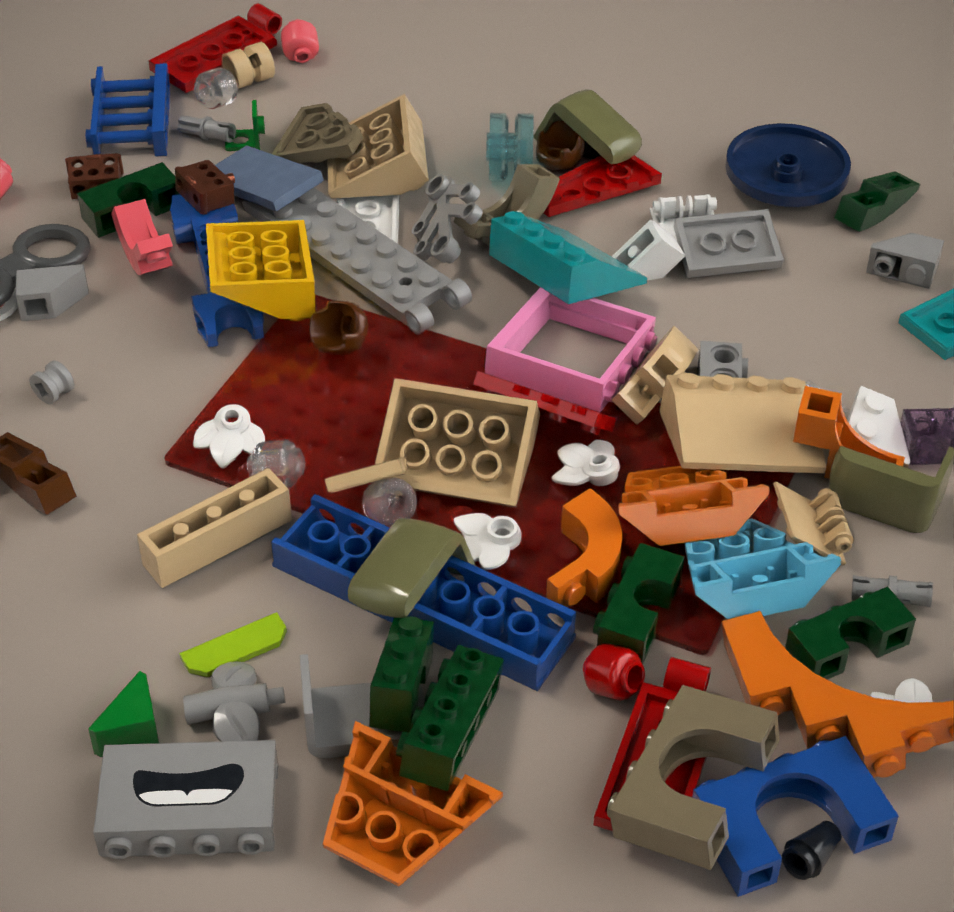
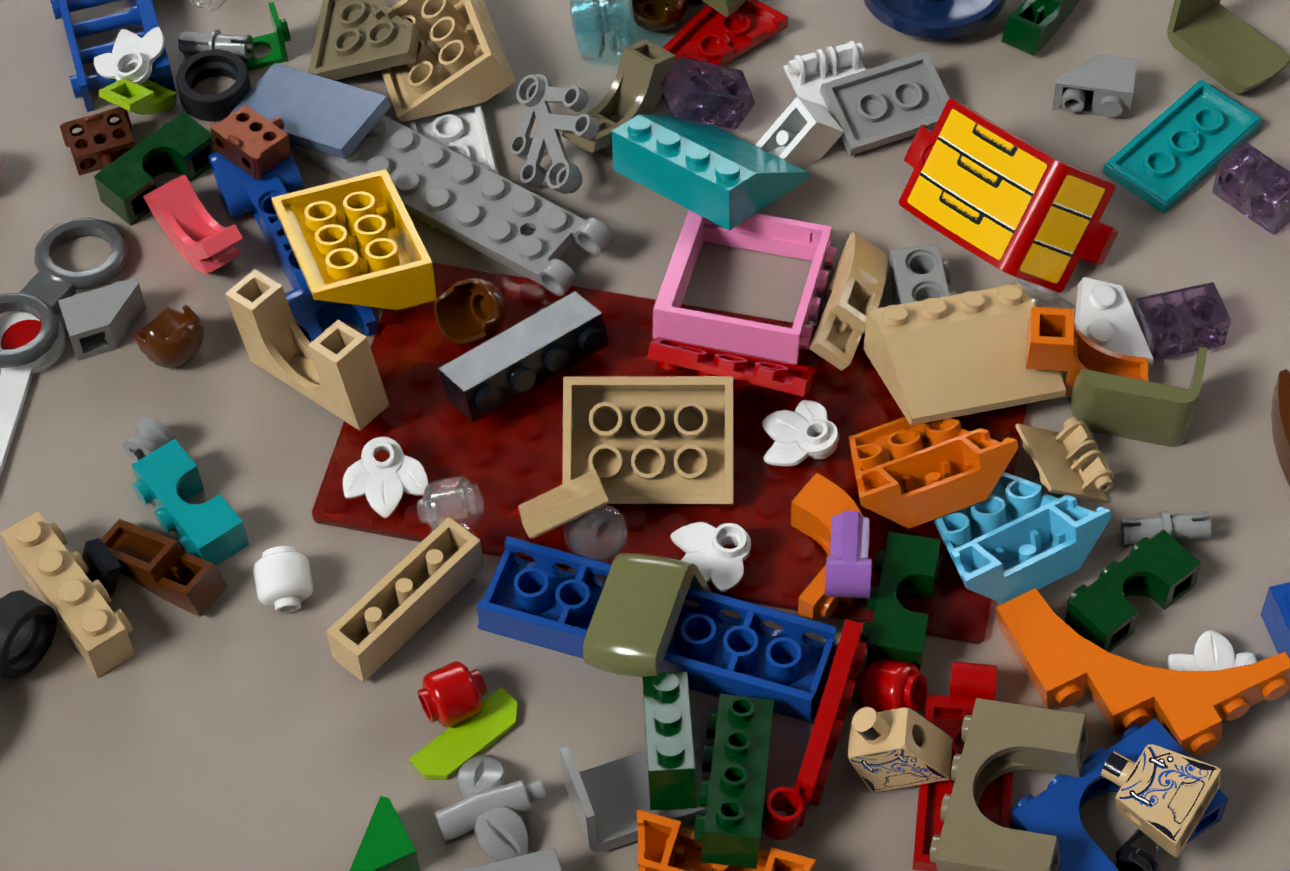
camera: 10 degrees left, 10 degrees up
none -> white plate [94,27,165,85]
none -> lime slope [99,78,177,115]
none -> teal arch [132,439,249,566]
none -> reddish brown hair [133,305,204,368]
none -> black tyre [176,49,251,122]
none -> tan arch [225,269,389,431]
none -> white head [253,546,314,613]
none -> red head [417,661,487,727]
none -> black brick [438,291,609,423]
none -> clear purple brick [660,57,755,129]
none -> red hinge [762,619,867,840]
none -> medium lavender piece [825,511,872,598]
none -> tan torso [848,707,953,793]
none -> panel [898,99,1119,293]
none -> tan torso [1101,744,1221,858]

